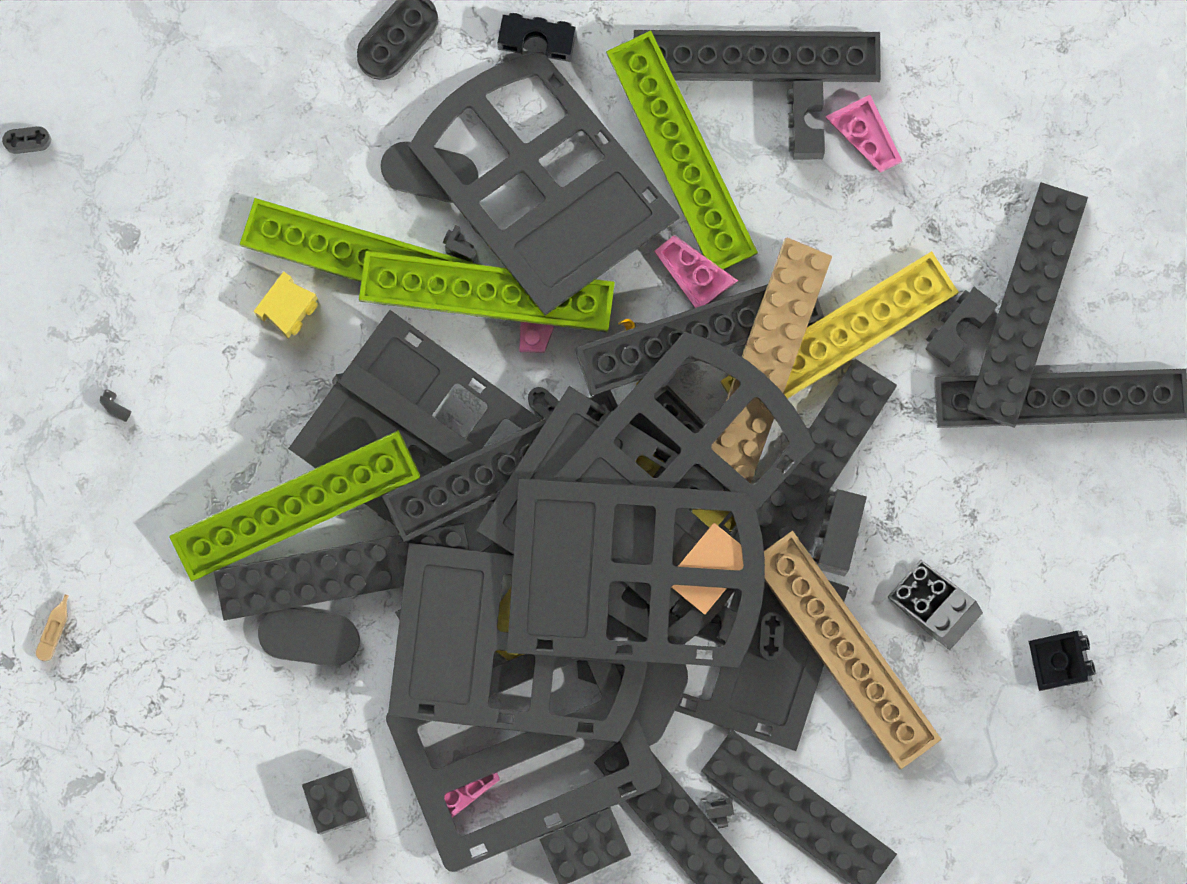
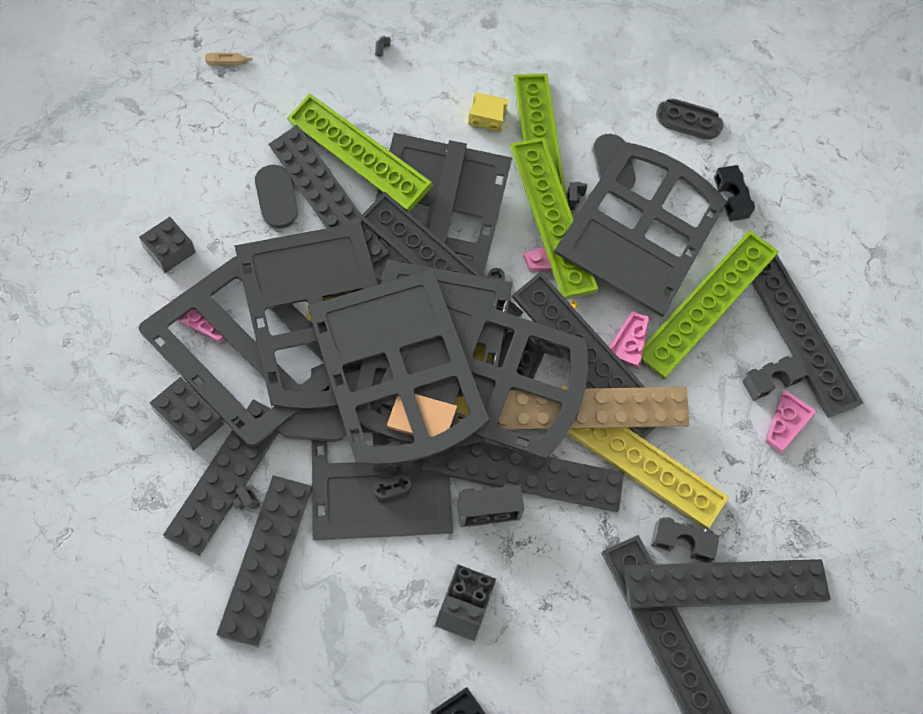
camera: 60 degrees right, 15 degrees down
tan plate [764,531,942,770] -> none

